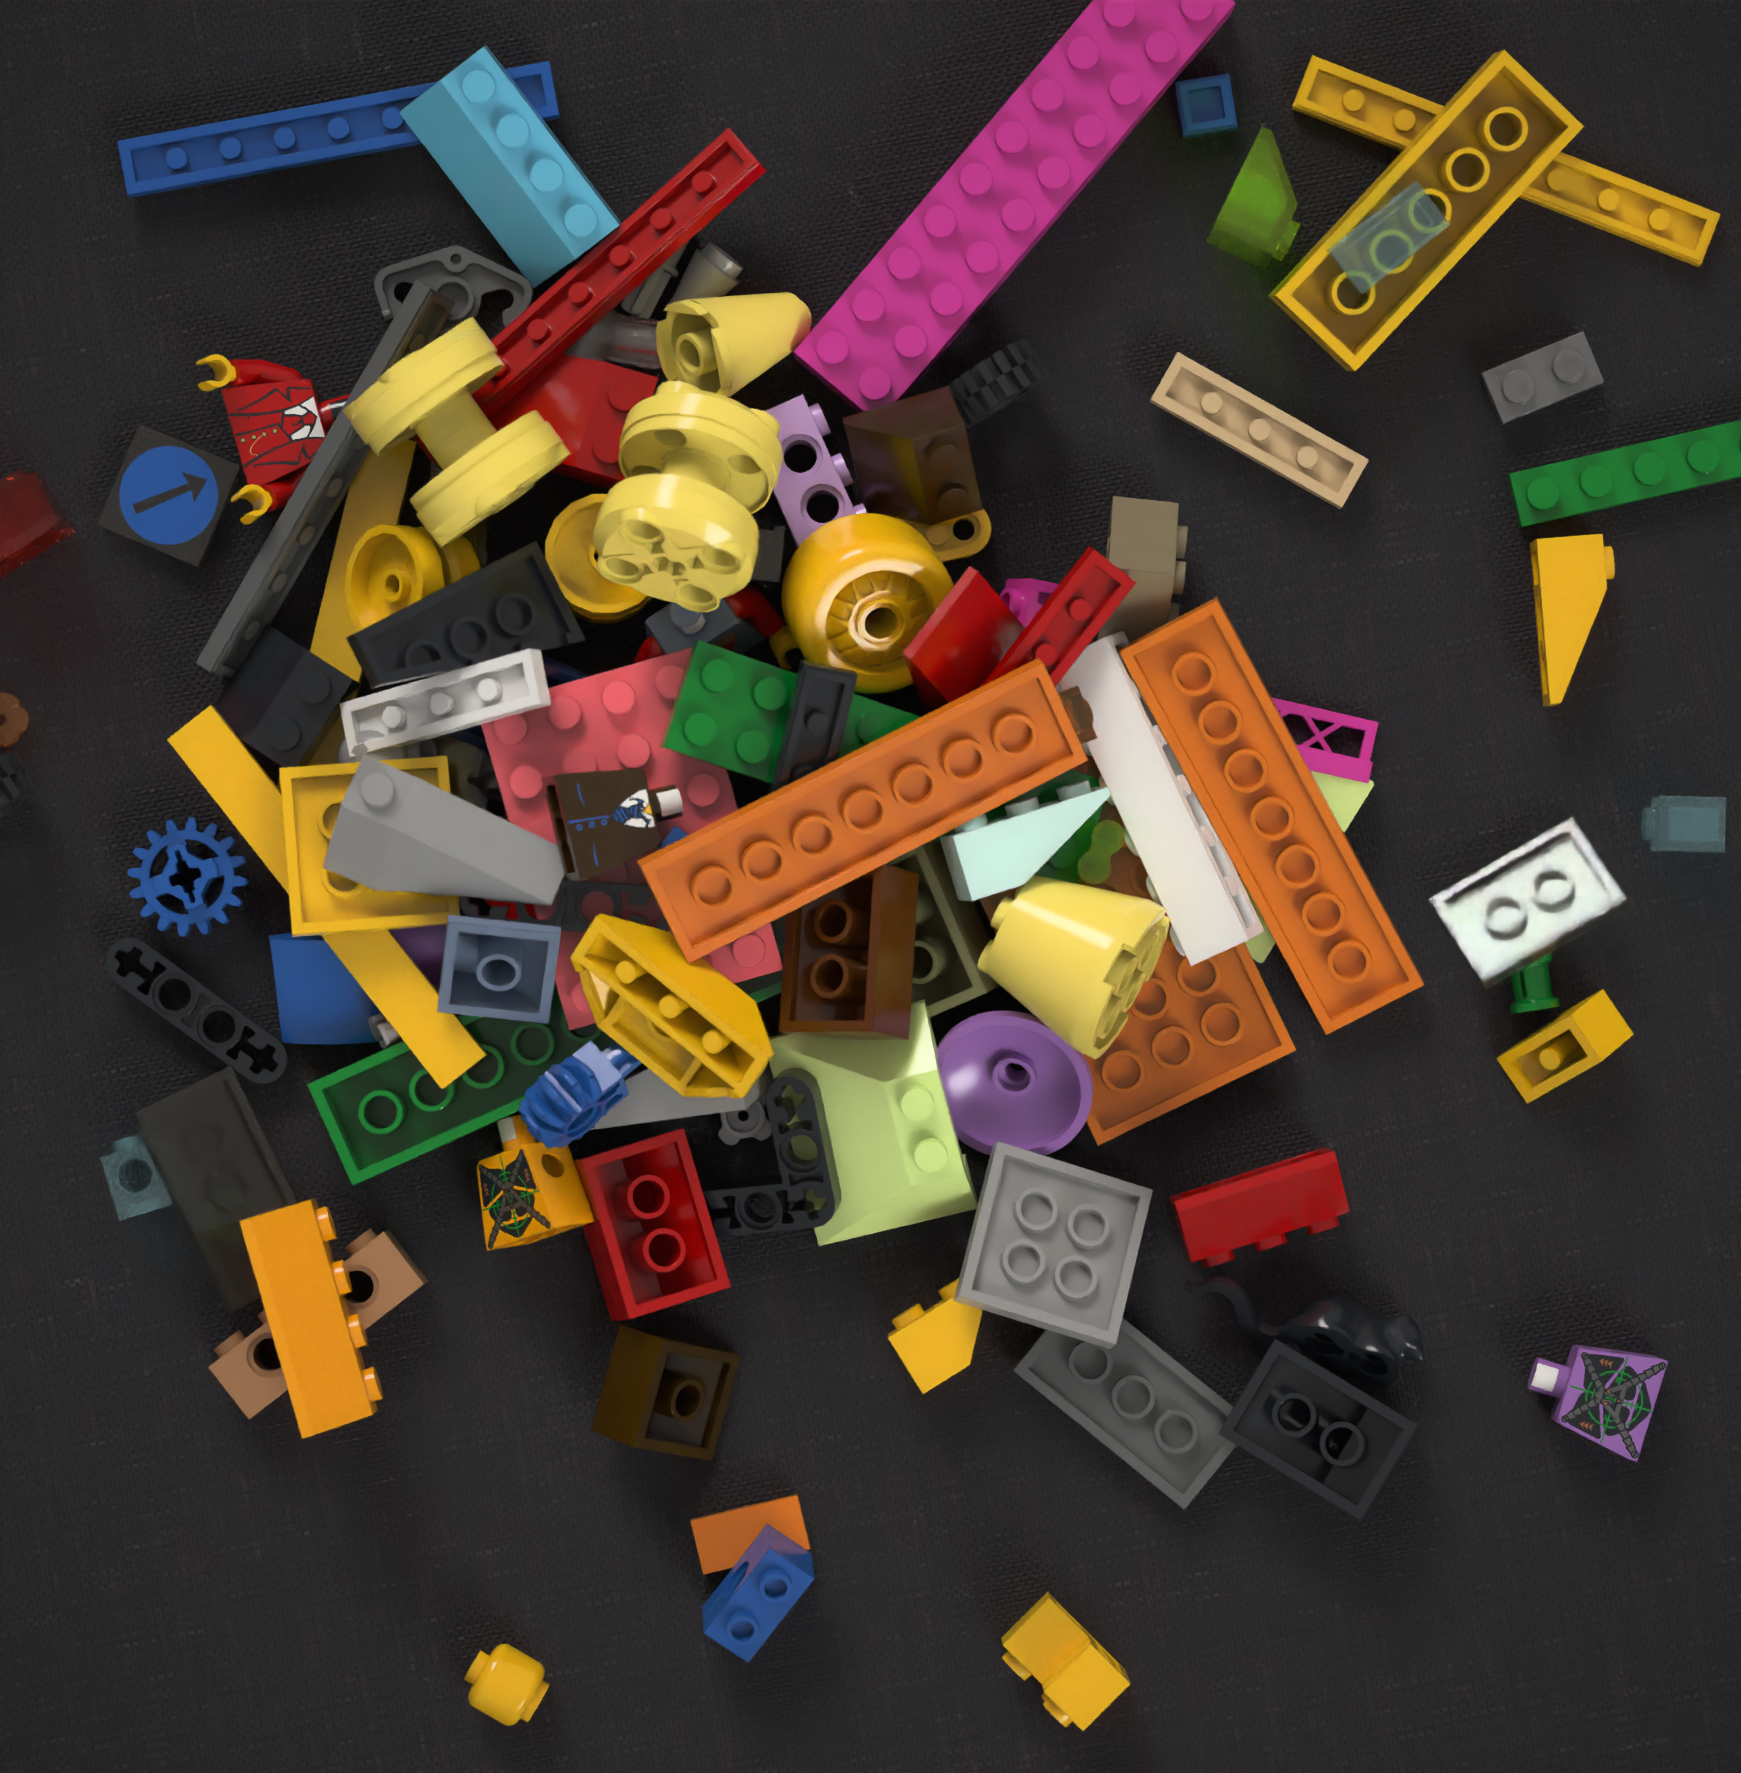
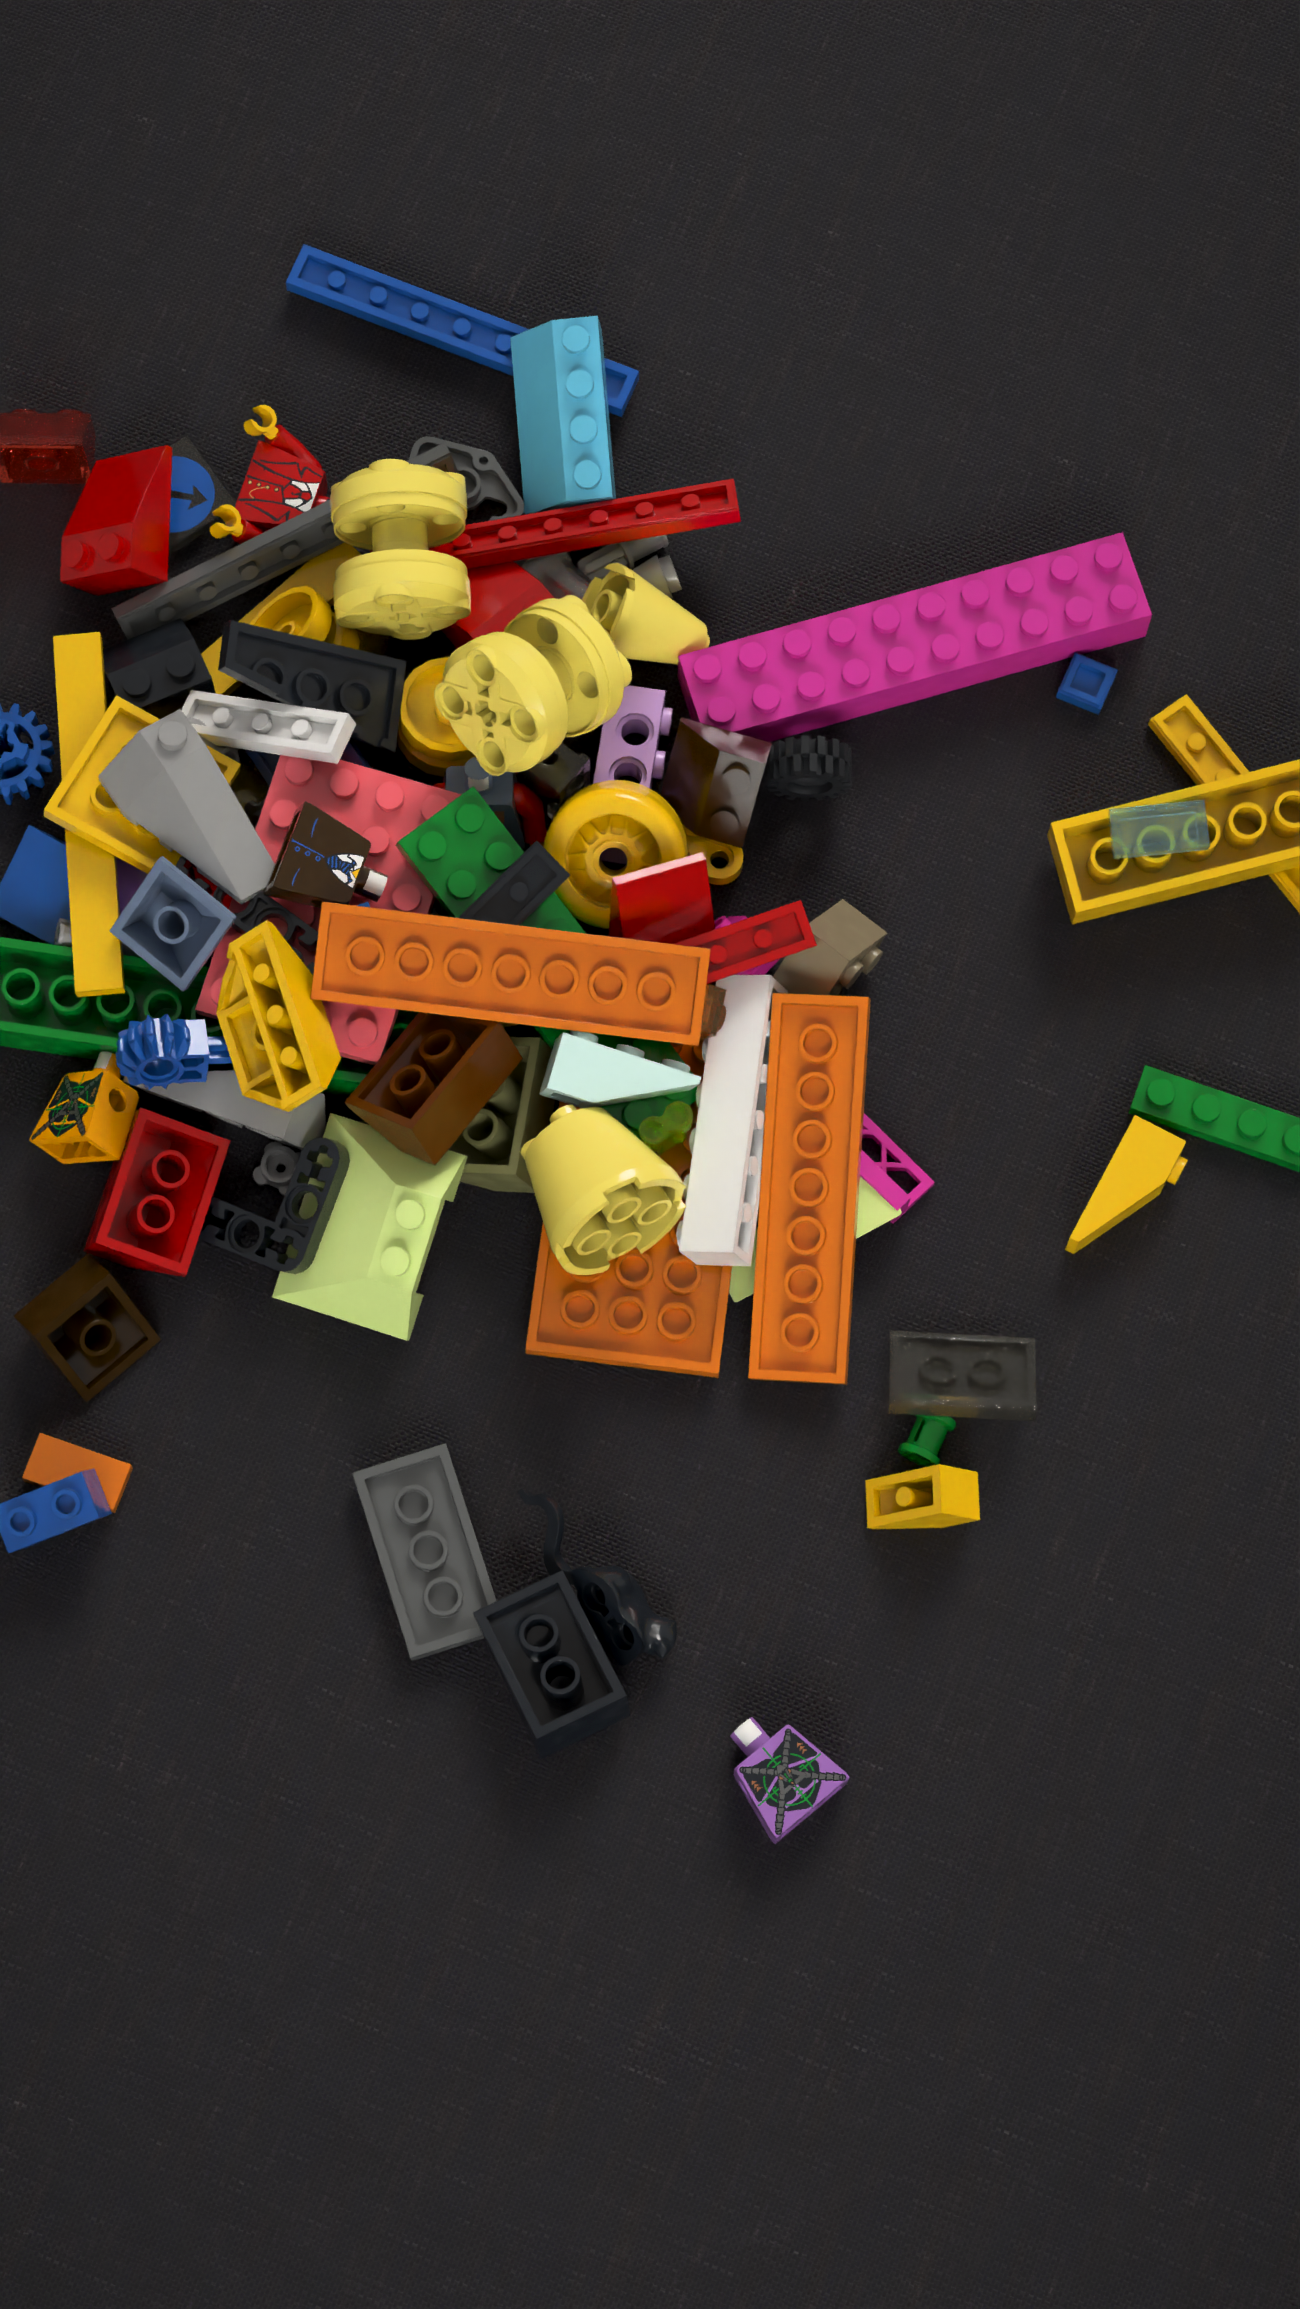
camera: 30 degrees right, 15 degrees down
yellow slope [888,1278,983,1394] -> none
medium lavender dish [937,1011,1094,1156] -> none
light grey plate [954,1141,1153,1349] -> none
yellow brick [1001,1592,1130,1731] -> none
tan plate [1150,352,1369,509] -> none
red slope [1168,1147,1349,1268] -> none
clear neon green slope [1206,126,1301,270] -> none
flat silver plate [1479,331,1604,426] -> none
clear light blue brick [1642,796,1726,854] -> none
none -> red slope [60,445,173,596]

